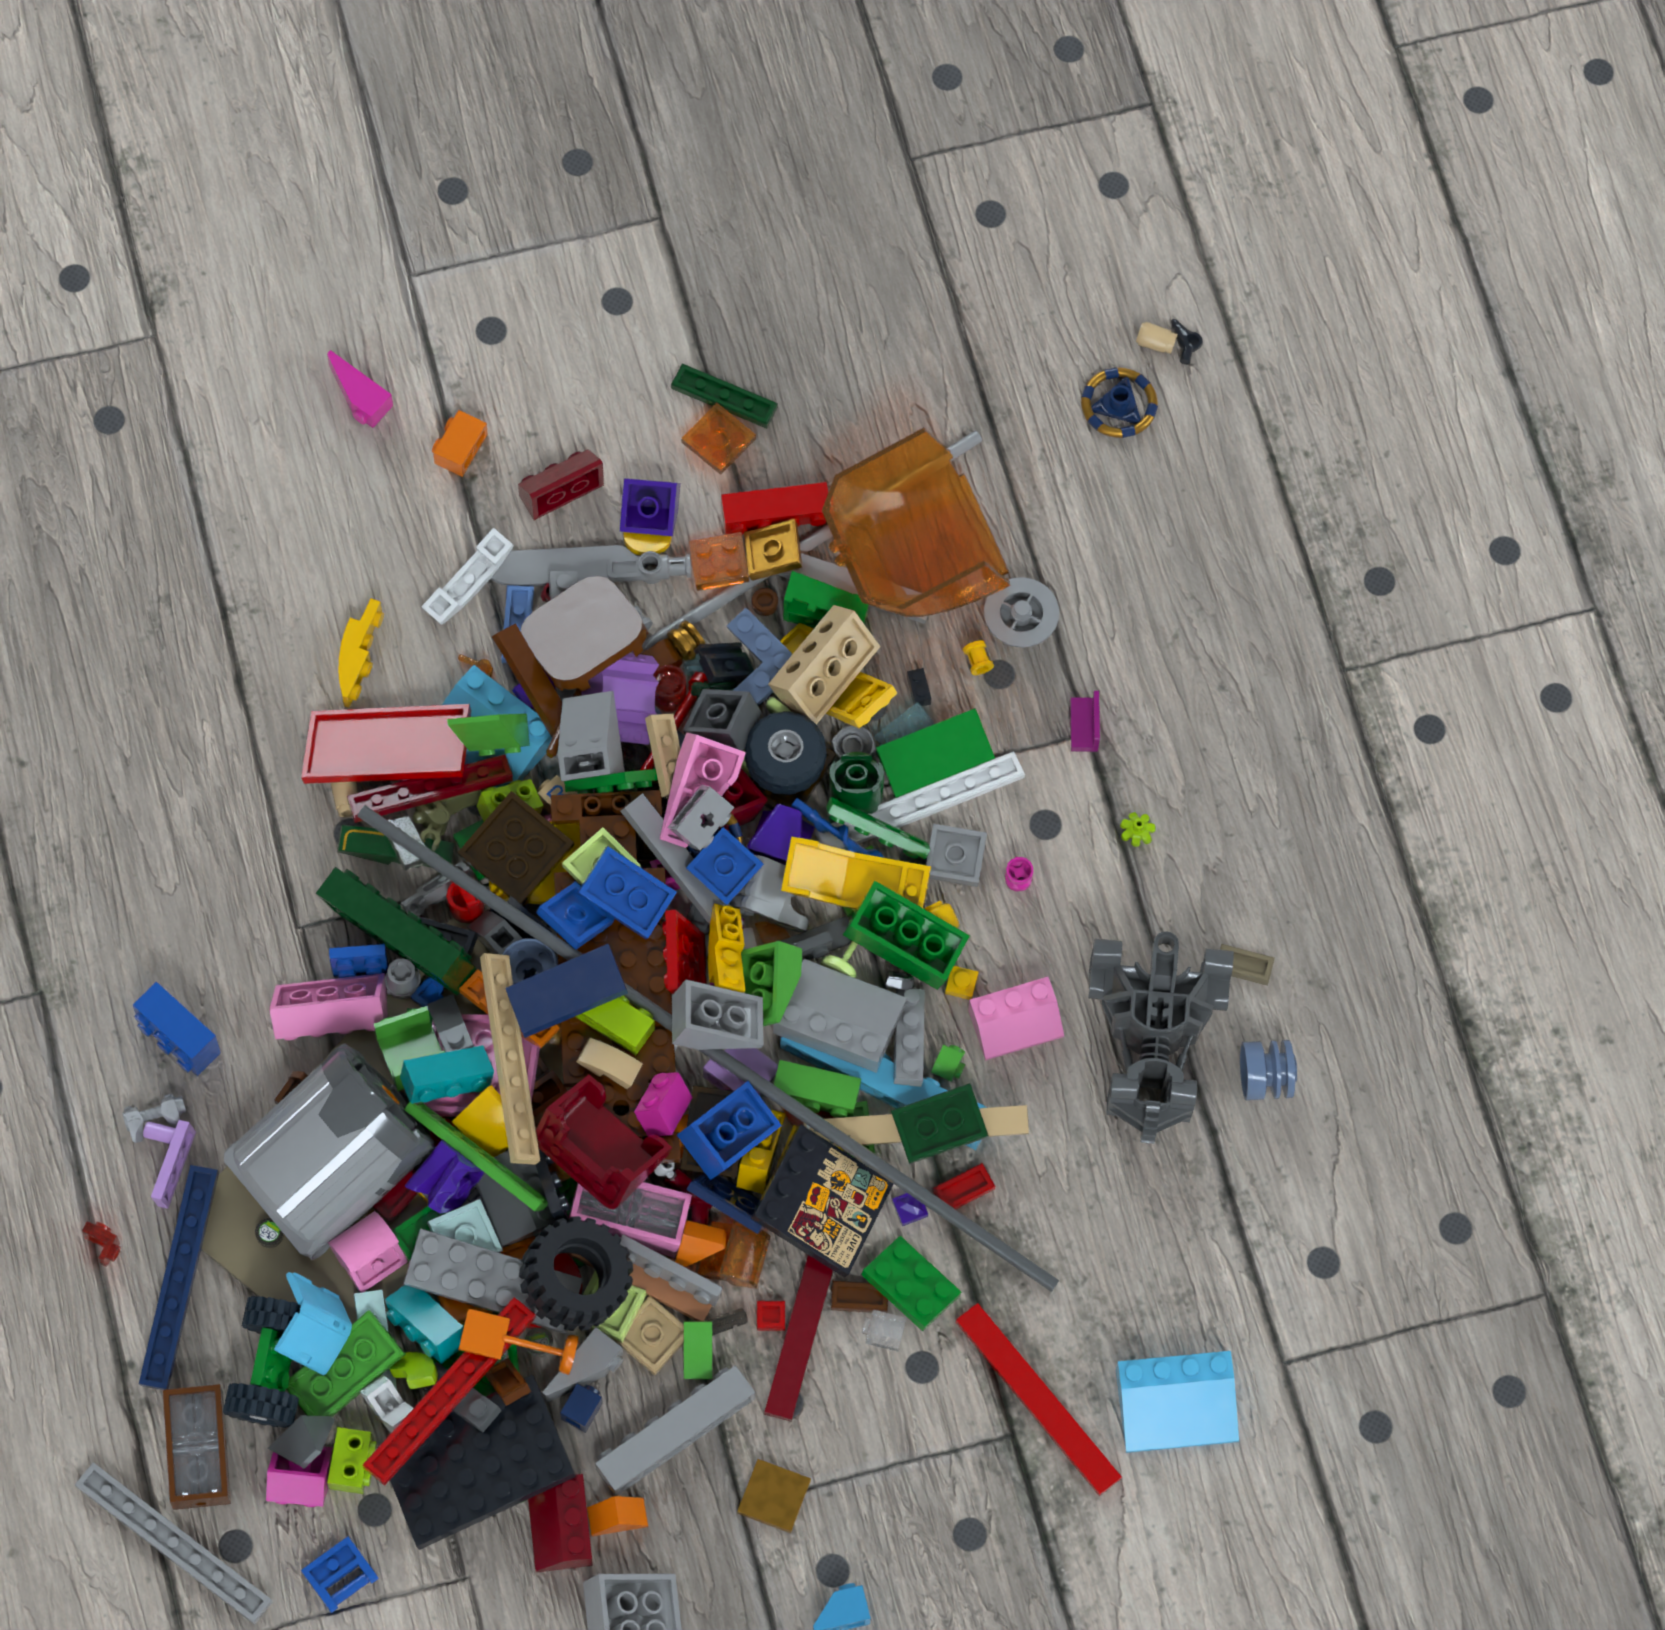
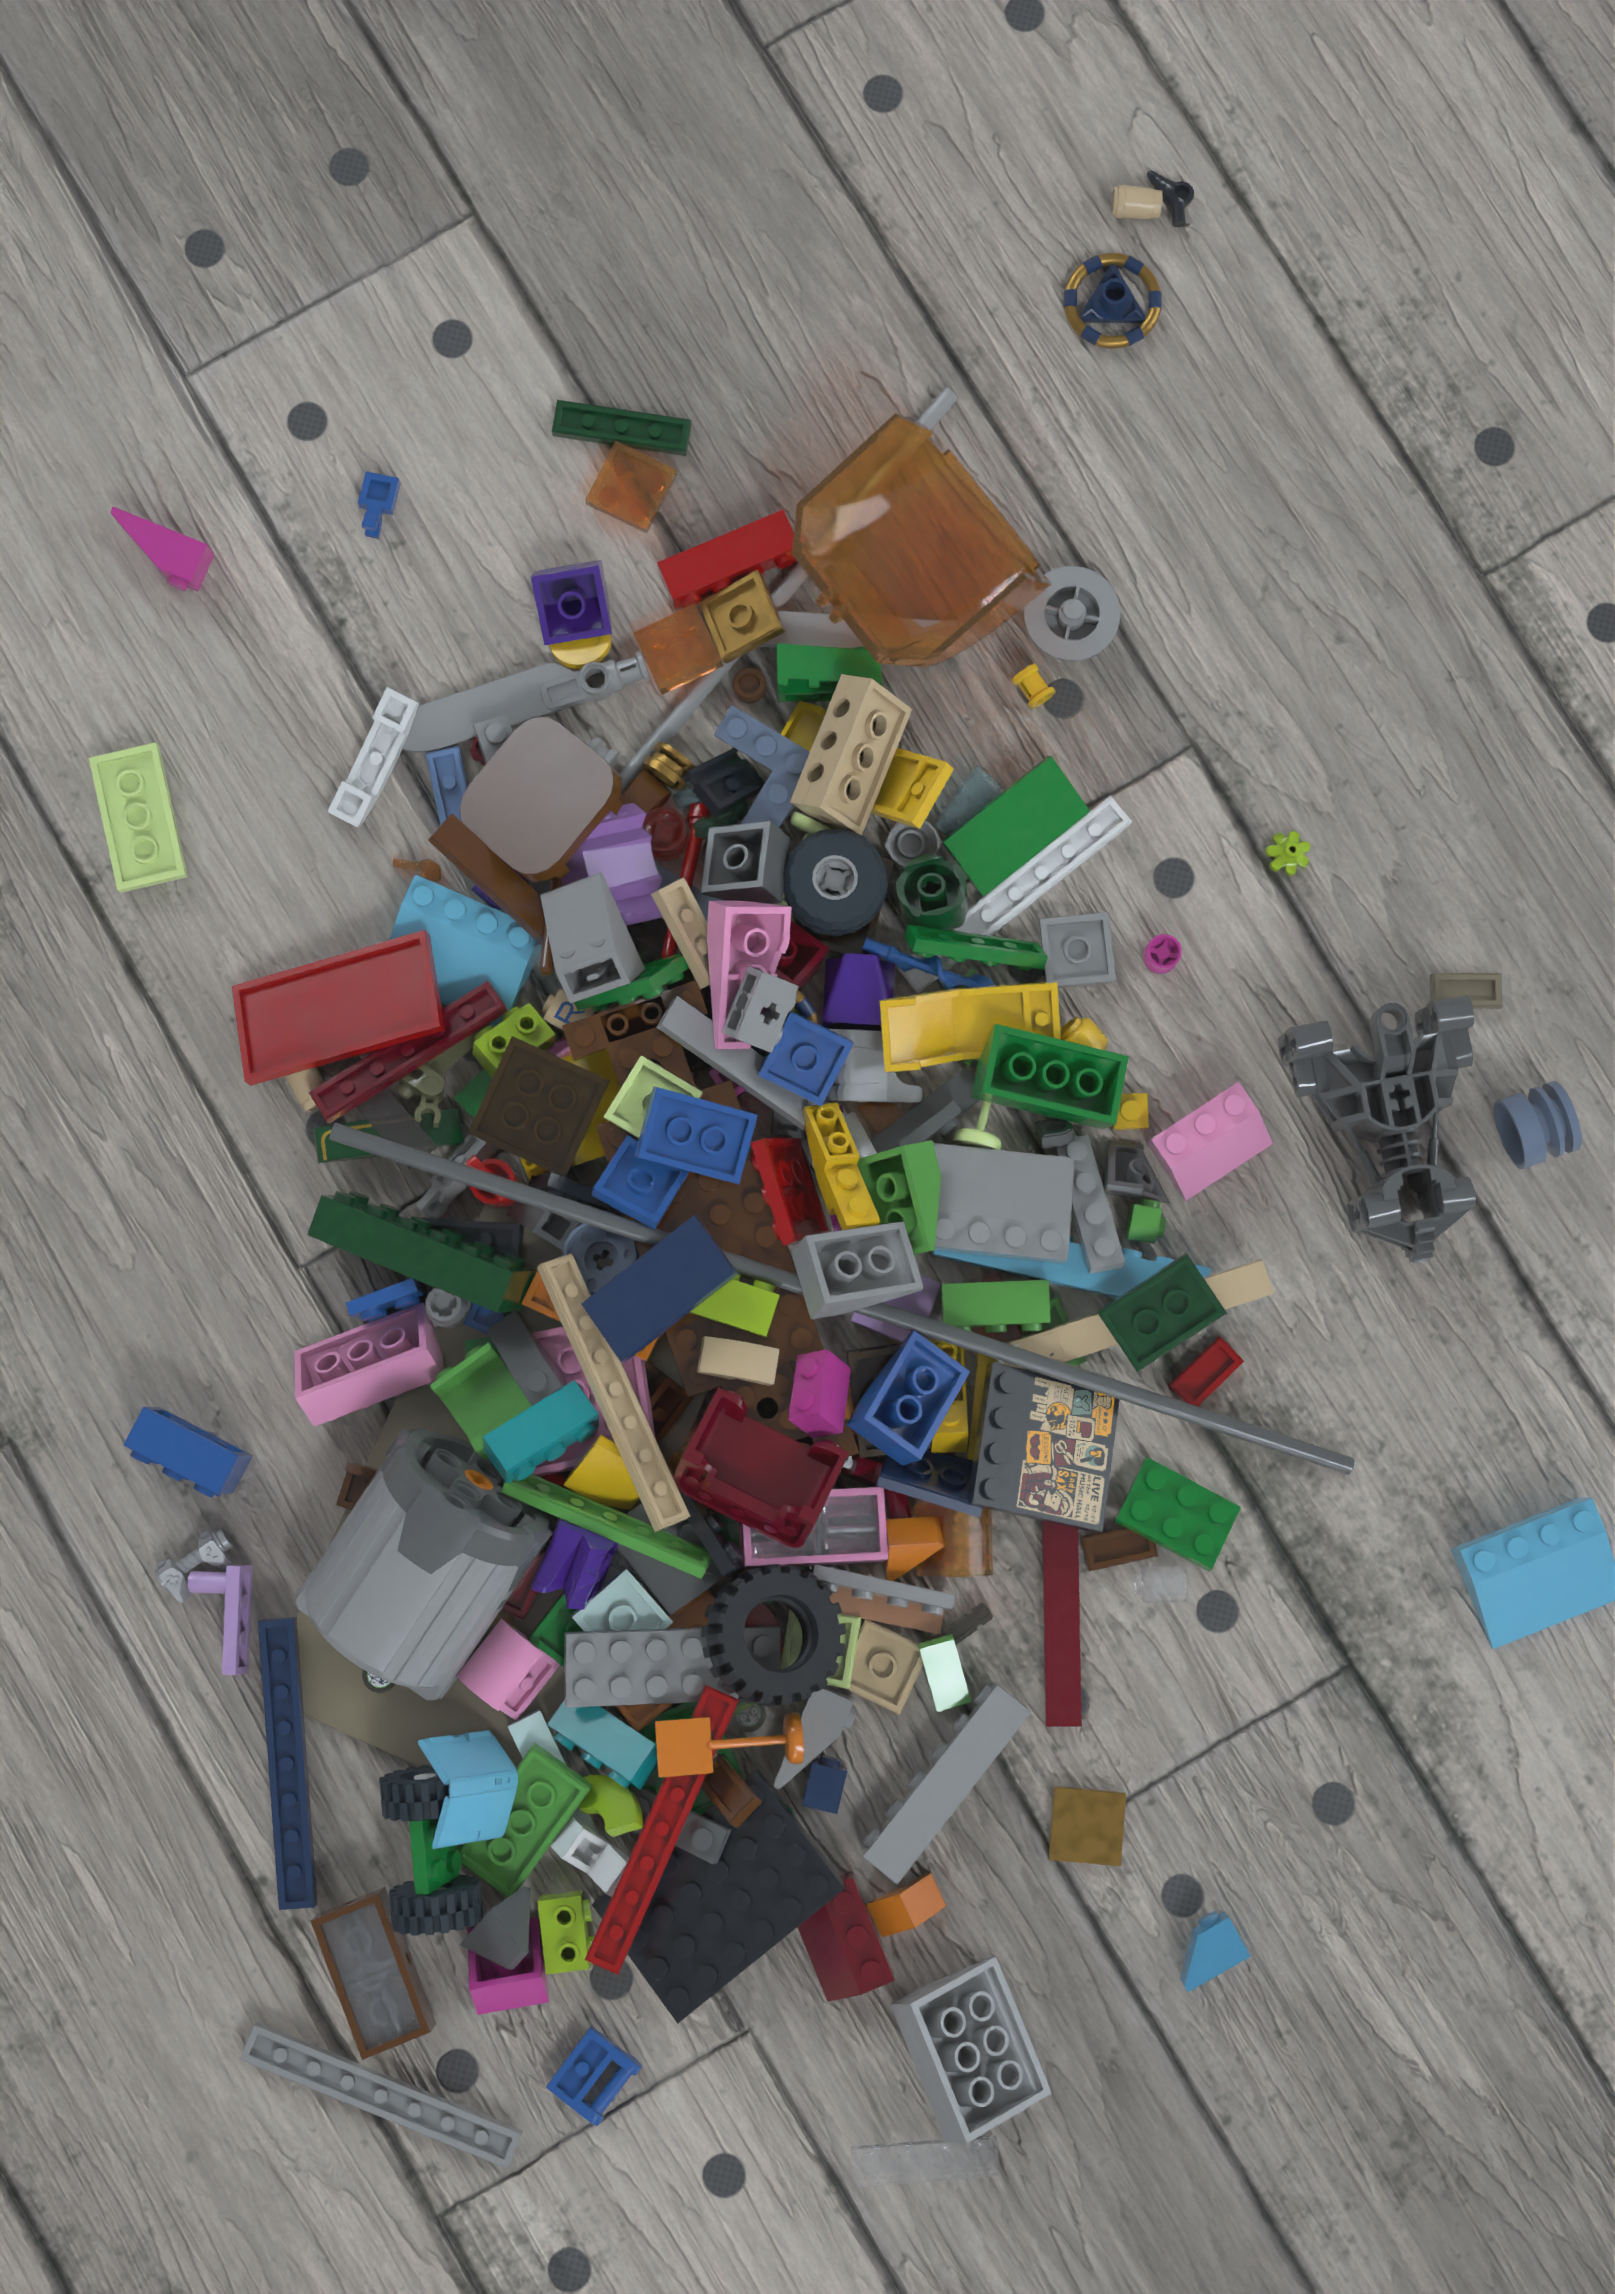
camera: 10 degrees left, 15 degrees up
clear red bracket [82,1221,121,1267] -> none
yellow slope [338,598,384,708] -> none
orange brick [432,410,488,477] -> none
bright green slope [447,714,530,756] -> none
dark red slope [518,449,604,520] -> none
red tile [757,1301,785,1331] -> none
dark purple tile [892,1193,928,1226] -> none
black piece [907,668,931,708] -> none
red tile [955,1303,1122,1497] -> none
magenta panel [1070,690,1100,752] -> none
none -> yellowish green plate [89,742,188,893]
none -> blue plate [358,471,401,539]
none -> dark grey slope [1103,1140,1171,1204]

